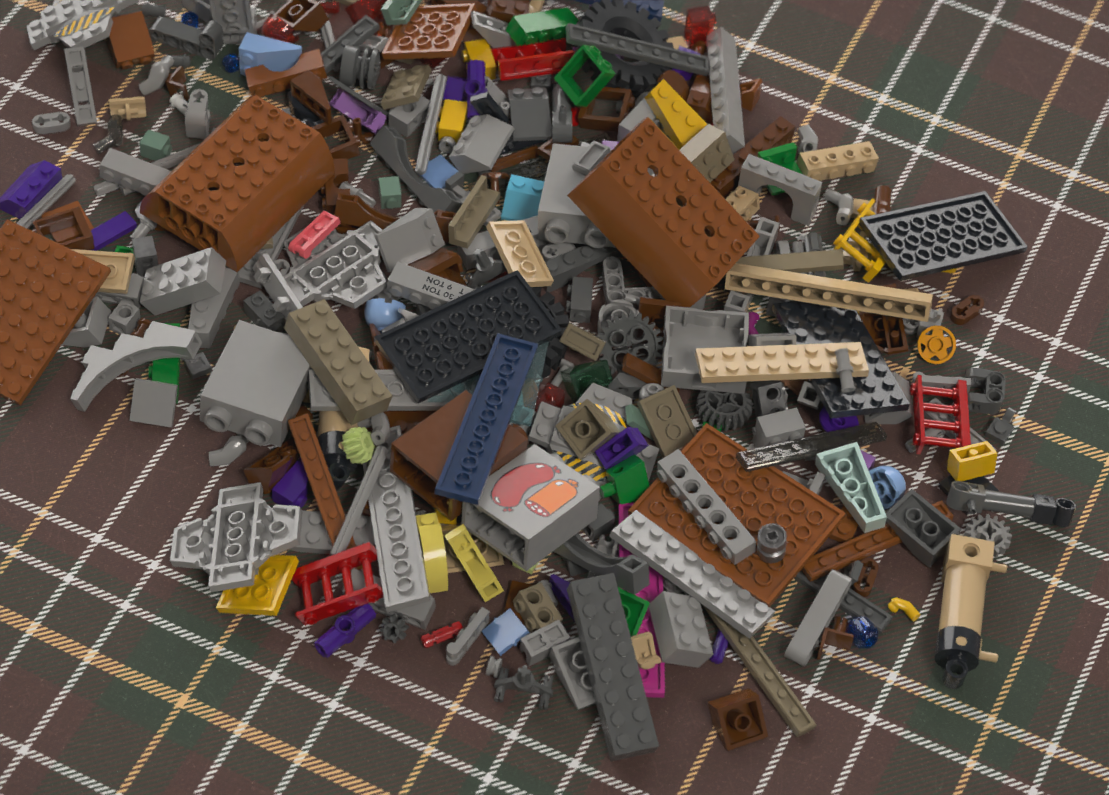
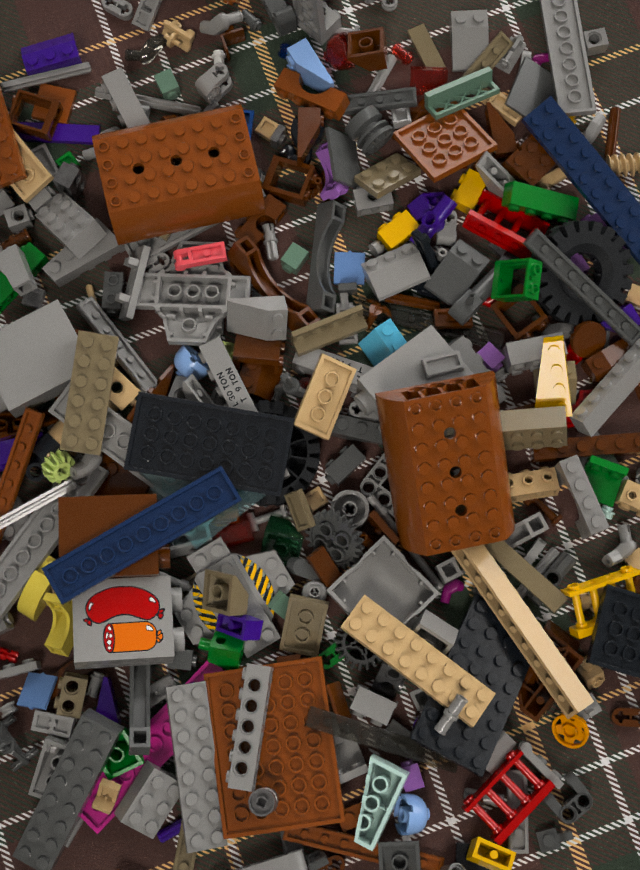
camera: 50 degrees right, 25 degrees up
light grey axle [415,74,447,175] -> none

